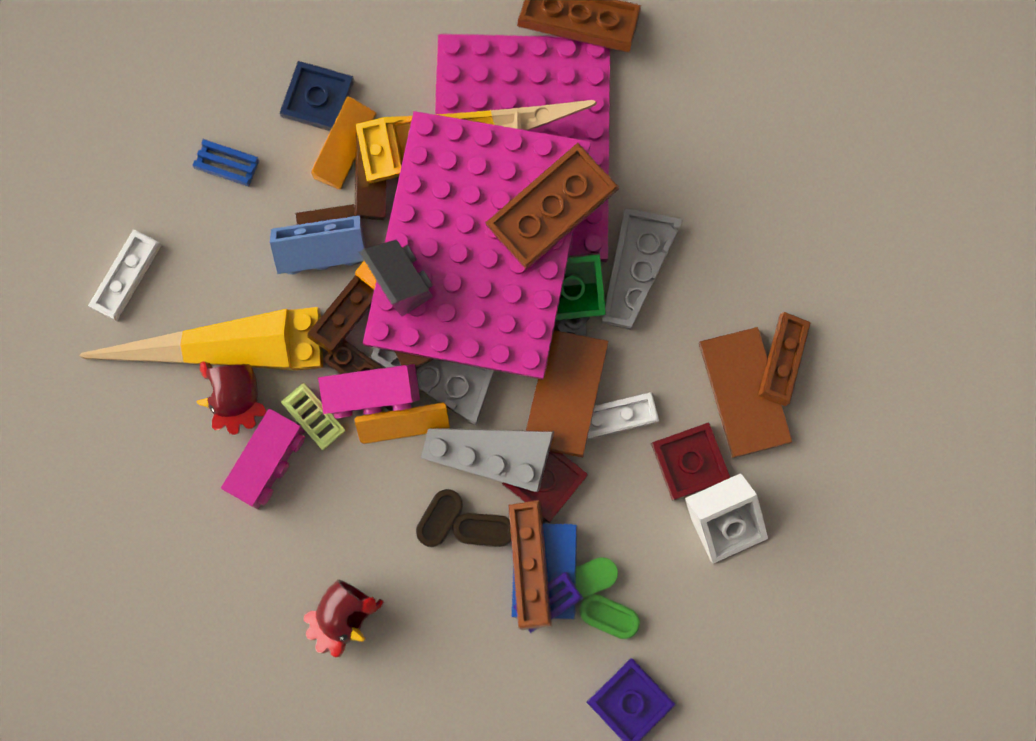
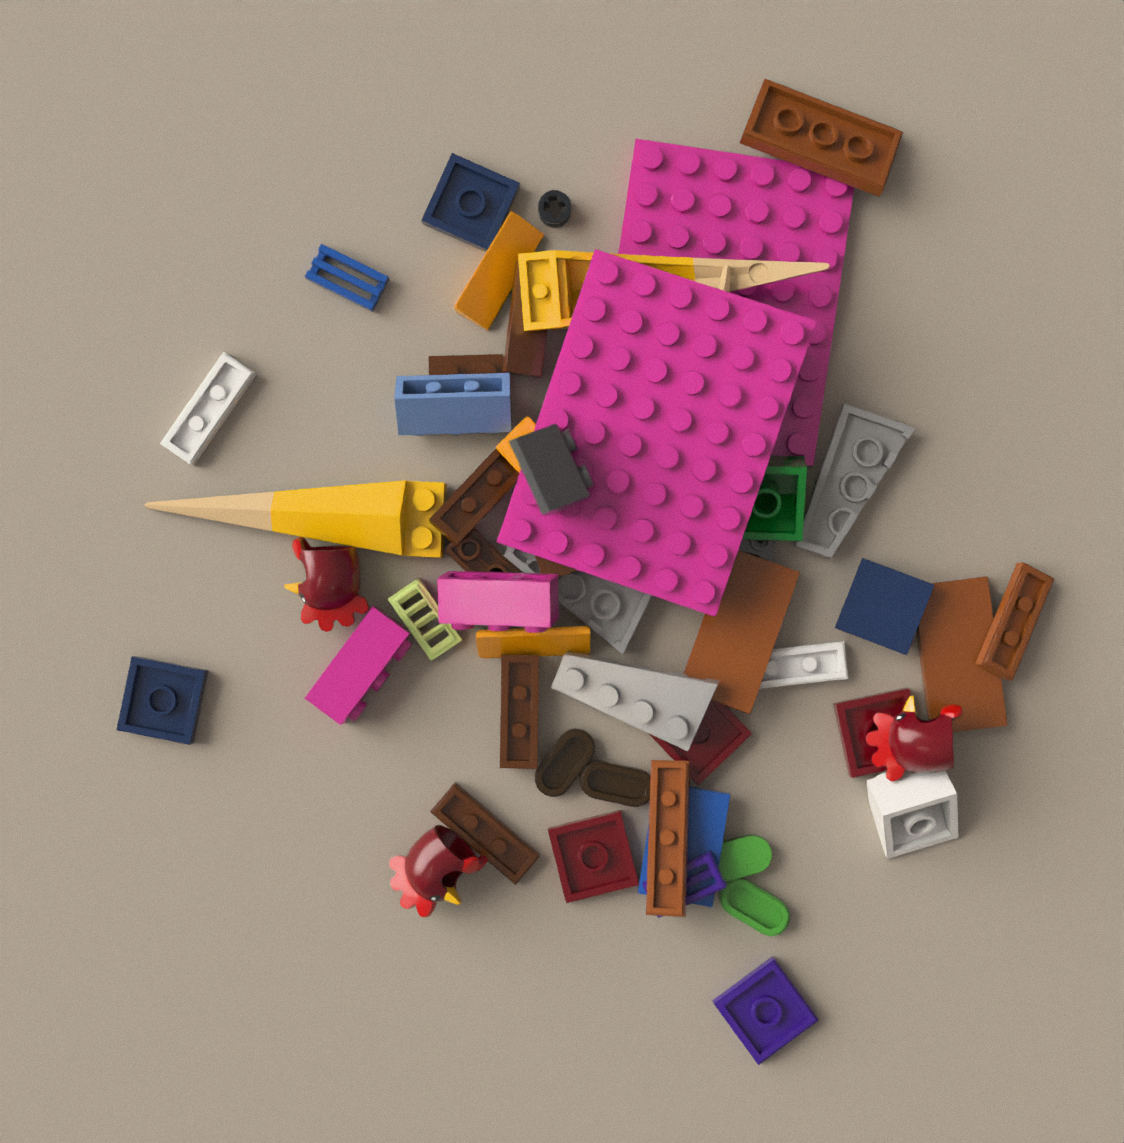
camera: 10 degrees right, 10 degrees up
dark orange tile [485,143,619,270] -> none
none -> dark blue tile [116,656,208,745]
none -> reddish brown tile [430,782,540,885]
none -> reddish brown plate [500,654,539,769]
none -> black bush [538,190,571,228]
none -> dark red tile [548,810,639,903]
none -> dark blue tile [835,558,934,655]
none -> dark red piece [866,696,963,782]

